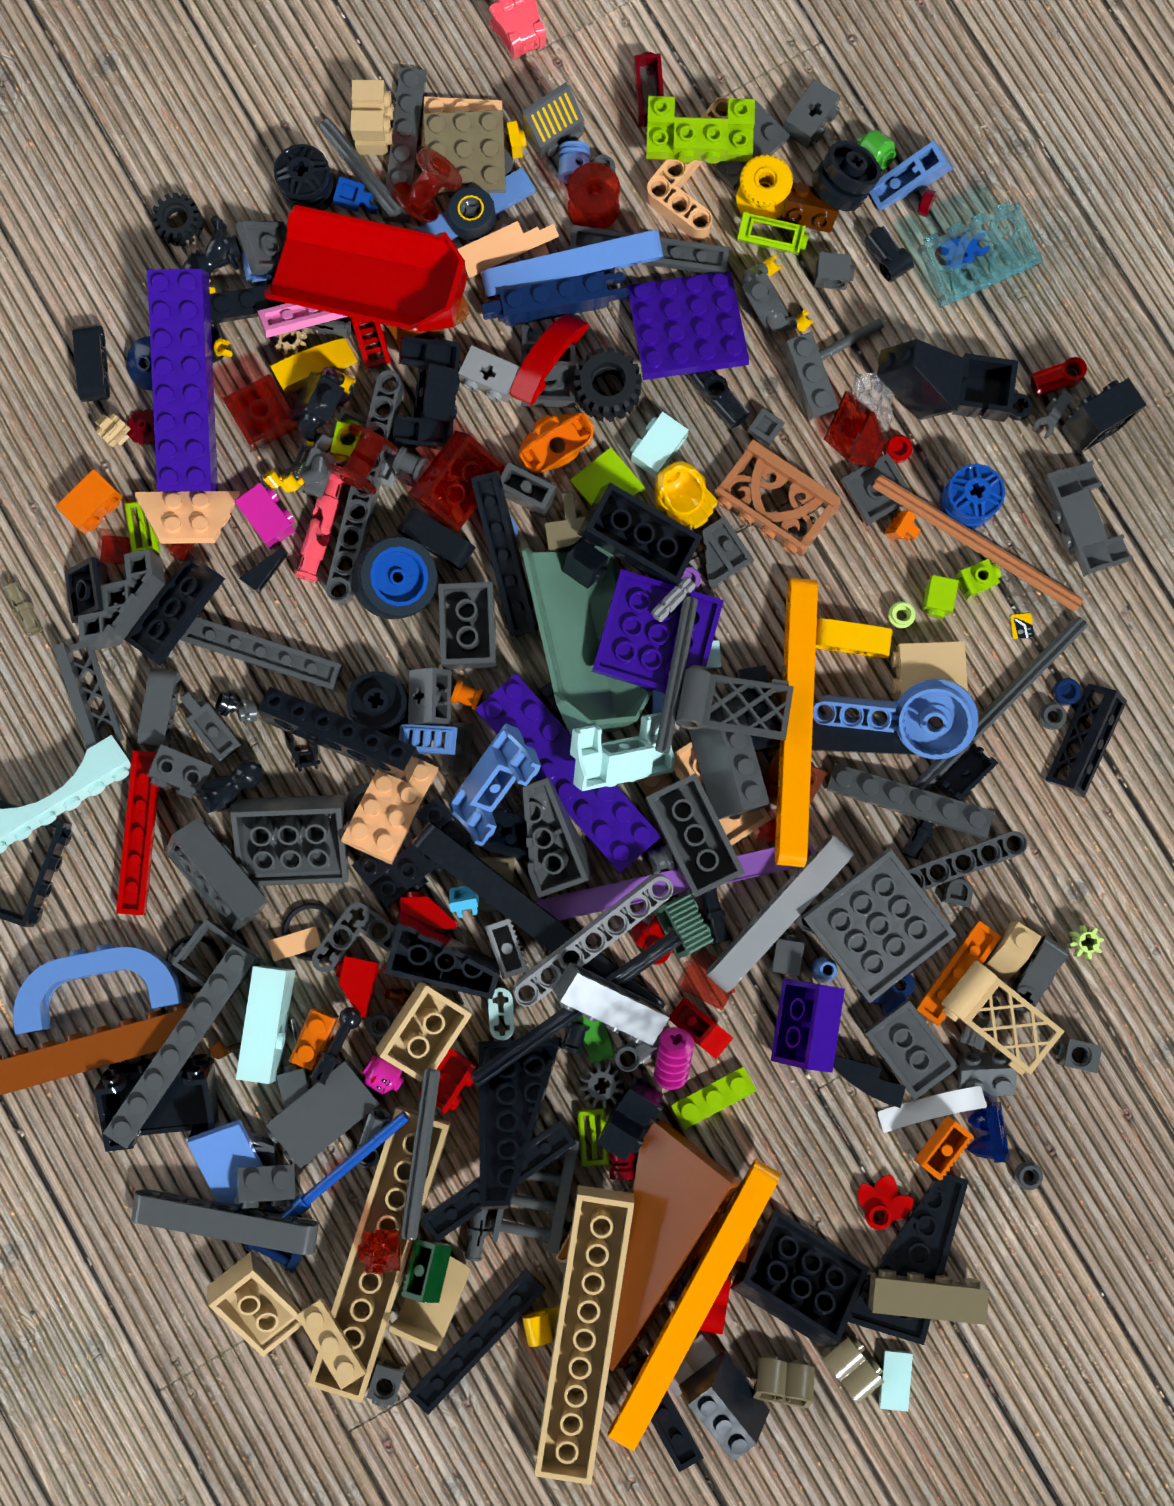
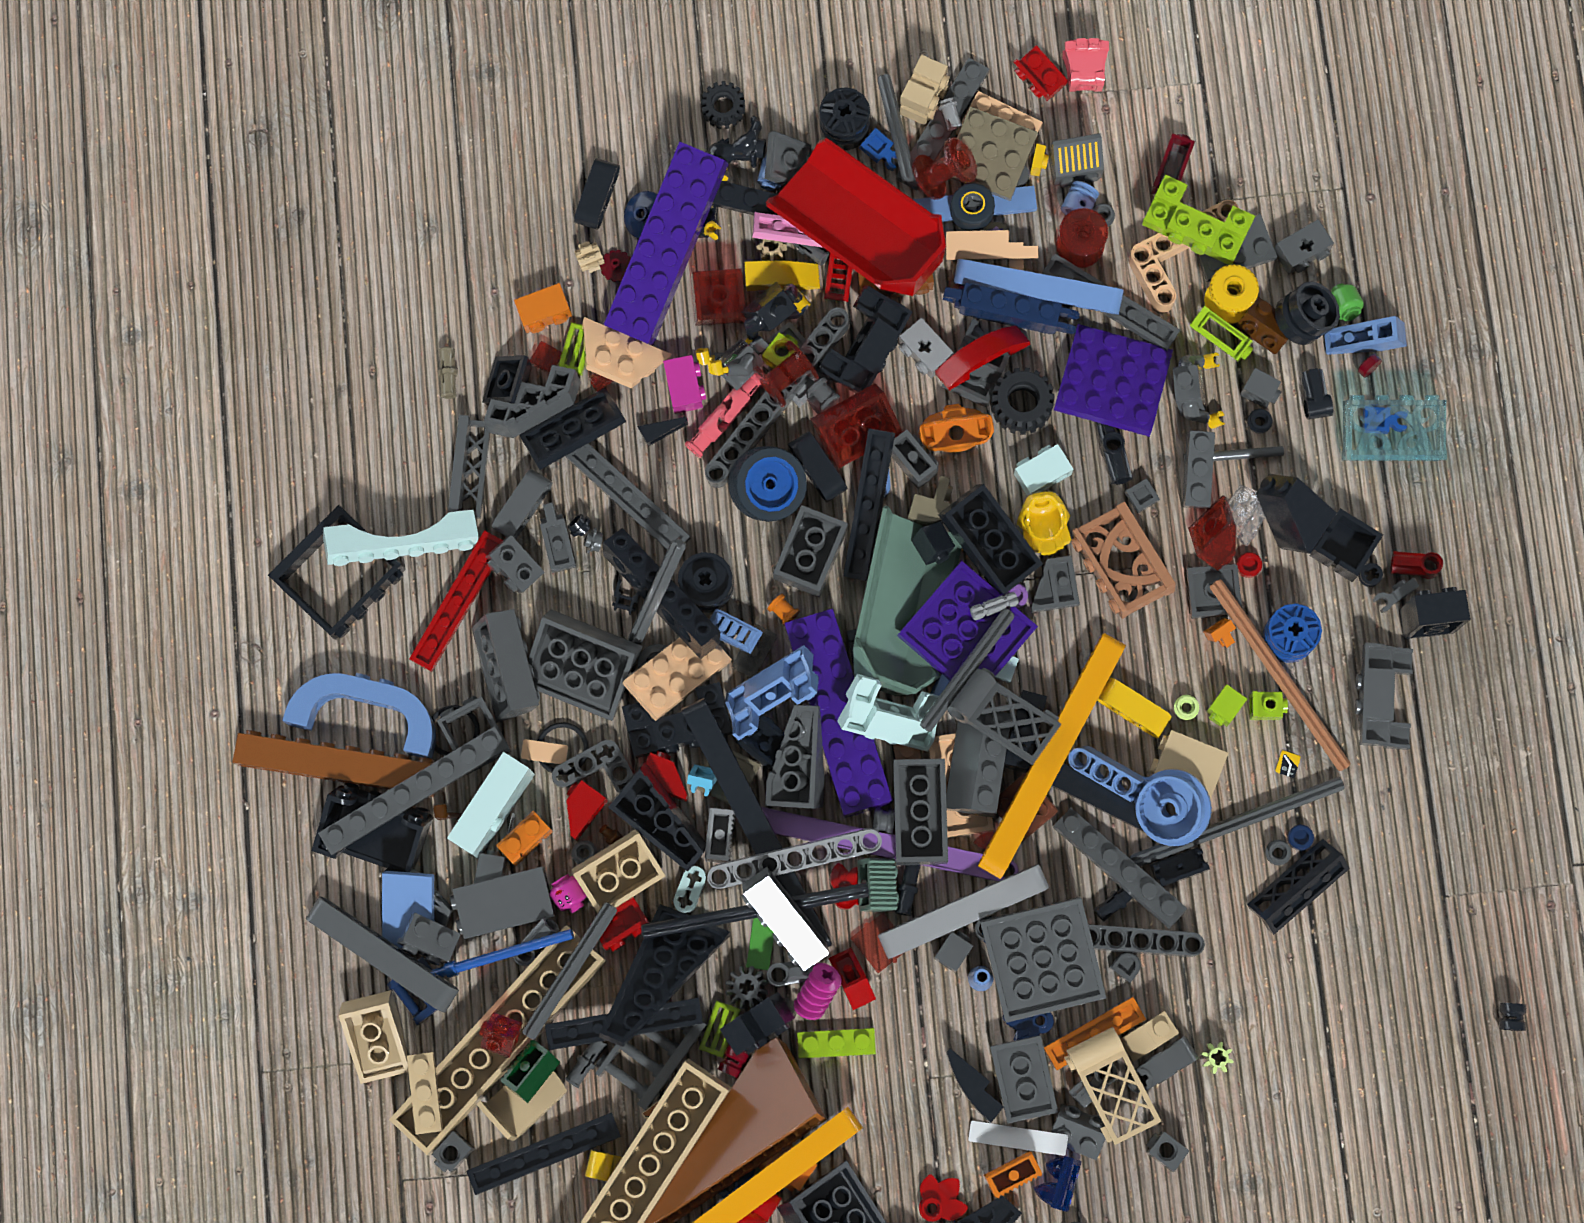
camera: 30 degrees right, 5 degrees down
black animal [194,759,264,813] -> none
black pin [309,1007,361,1085] -> none
dark grey brick [408,667,452,726] -> none
black bush [559,1021,590,1054] -> none
lime tile [570,447,645,507] -> none
dark purple brick [771,978,845,1073] -> none
none -> dark grey axle [628,538,686,644]
none -> light grey pin [939,98,962,131]
none -> red bracket [1013,45,1069,101]
none -> black plate [1247,409,1273,434]

